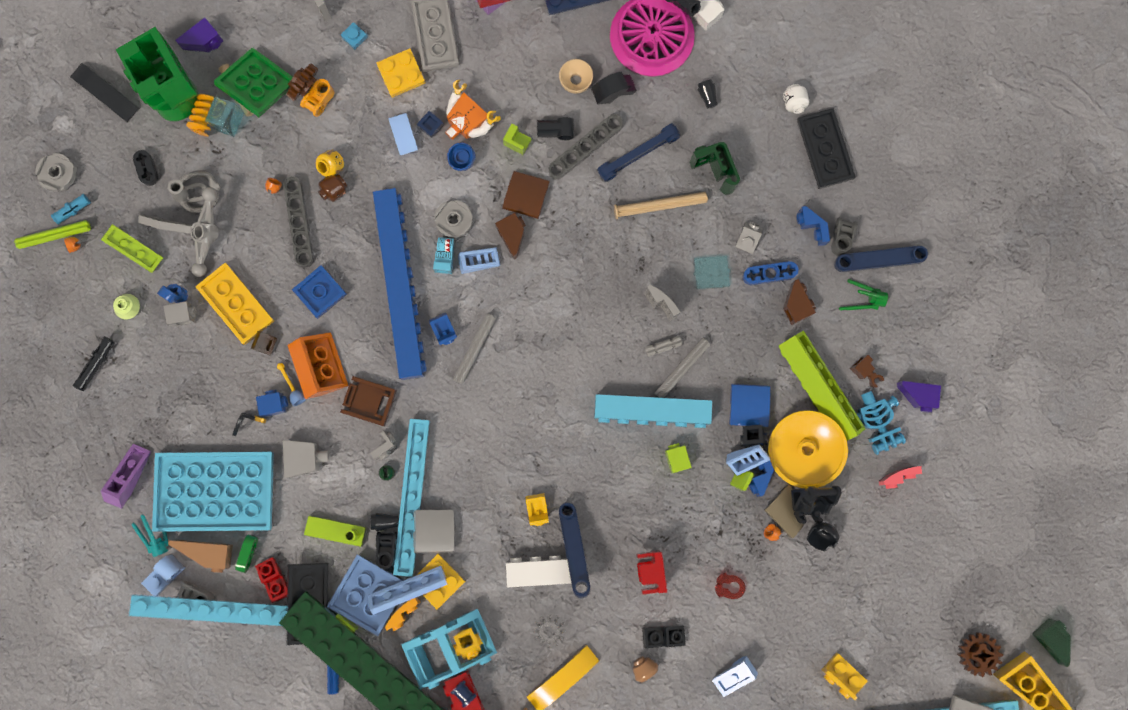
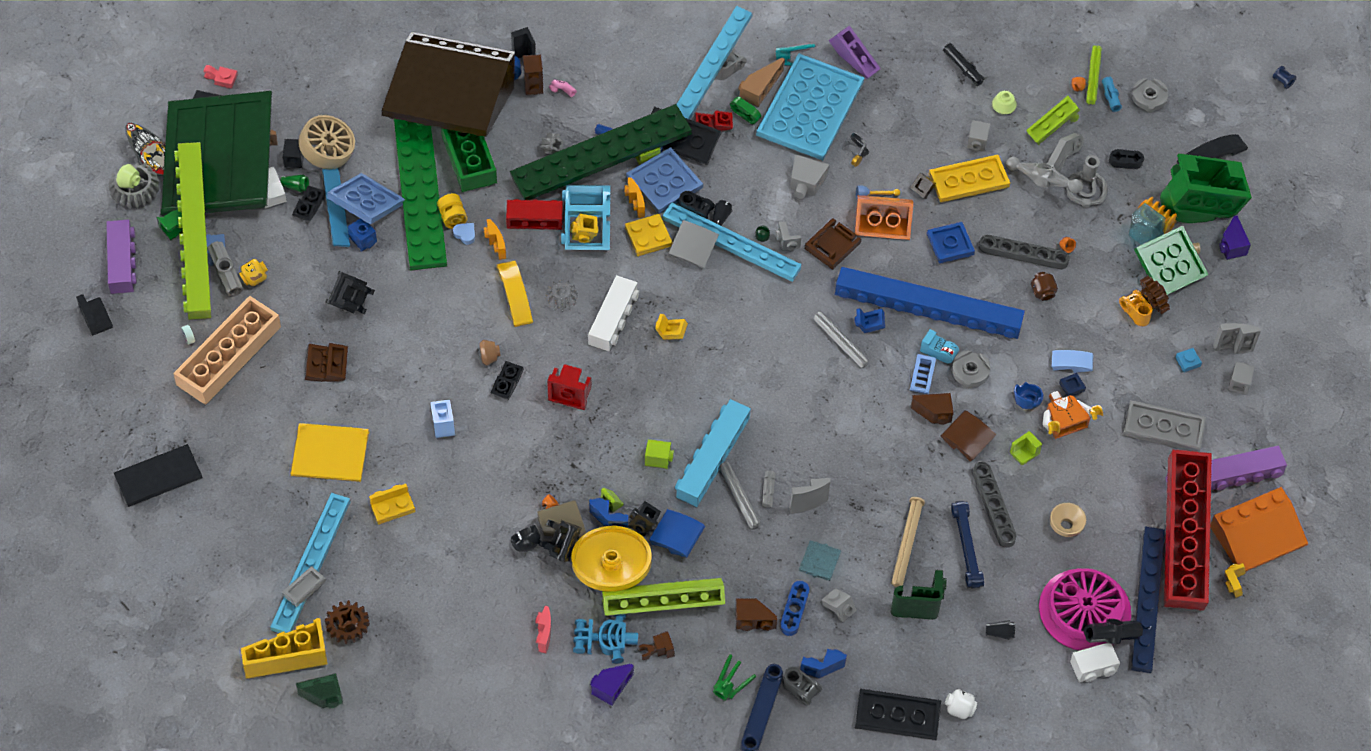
camera: 115 degrees right, 25 degrees down
light blue plate [141,554,185,596] -> none
blue connector [157,284,188,303] -> none
blue brick [256,390,288,417] -> none
lime piece [304,516,366,547] -> none
yellow head [316,150,344,177] -> none
light blue plate [367,566,447,615] -> none
yellow plate [376,48,425,98] -> none
dark blue bush [450,680,477,708] -> none
black piece [537,117,574,140] -> none
dark blue piece [559,503,590,598] -> none
black brick [591,72,637,104] -> none
clear red piece [715,572,746,599] -> none
light blue slope [726,444,770,476] -> none

